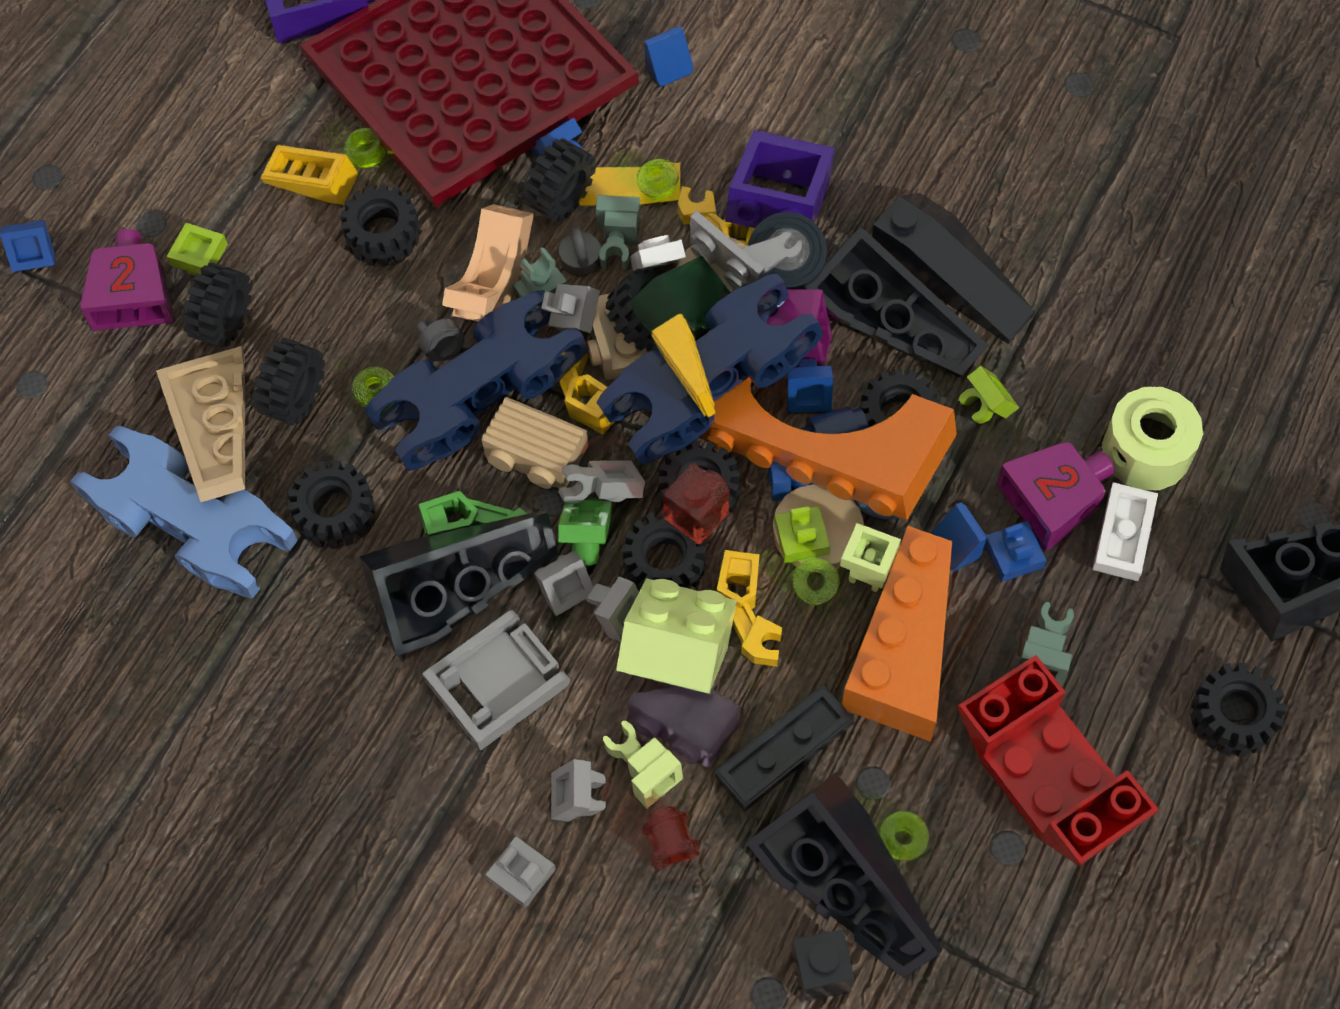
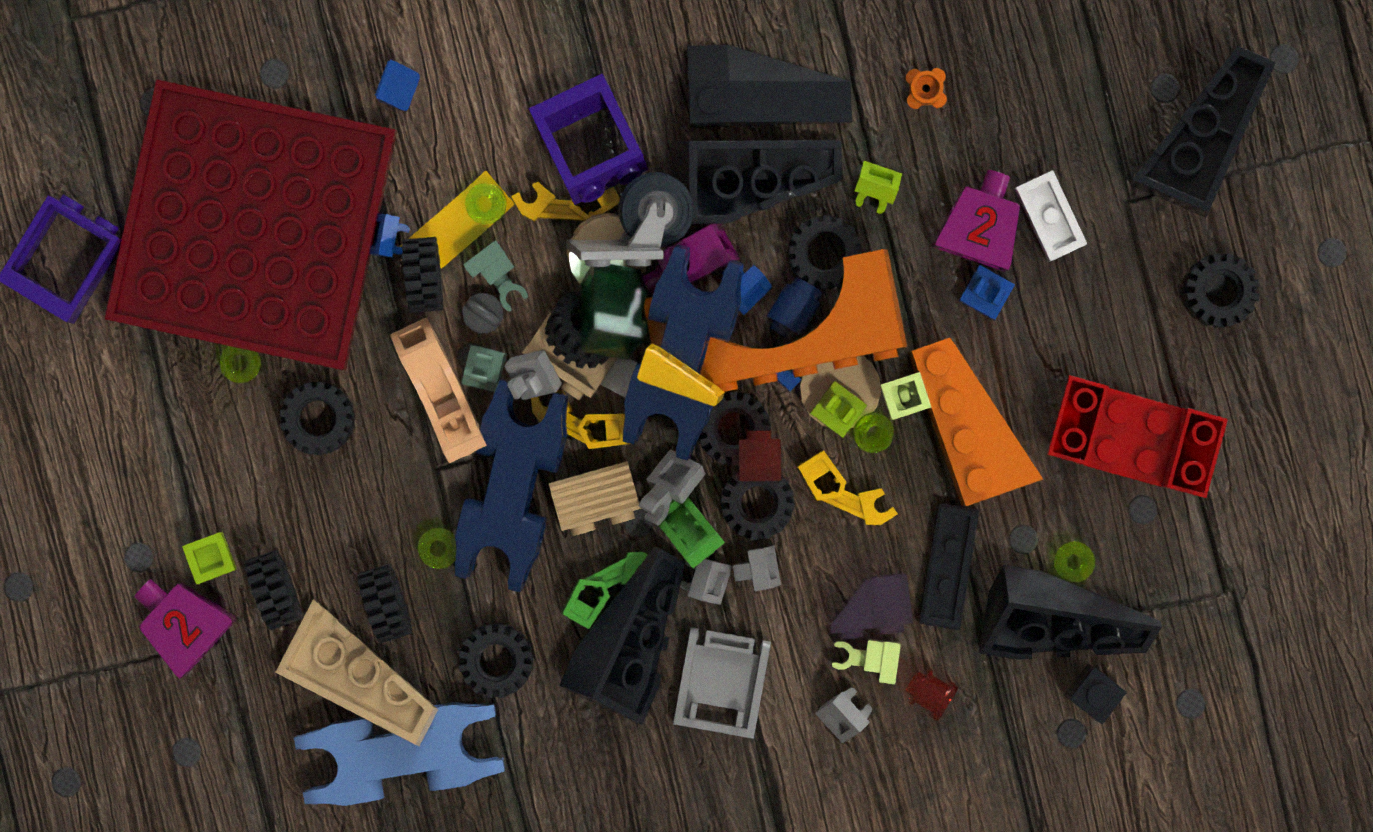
camera: 45 degrees left, 25 degrees up
blue tile [0,220,56,272] -> none
yellow slope [260,145,358,205] -> none
dark grey tile [417,319,464,362] -> none
light grey tile [485,836,556,909] -> none
yellowish green brick [616,578,737,694] -> none
white plate [630,235,686,271] -> none
blue slope [931,502,987,571] -> none
sand green piece [1017,602,1074,687] -> none
yellowish green piece [1102,387,1203,490] -> none
none -> orange plate [905,68,947,109]

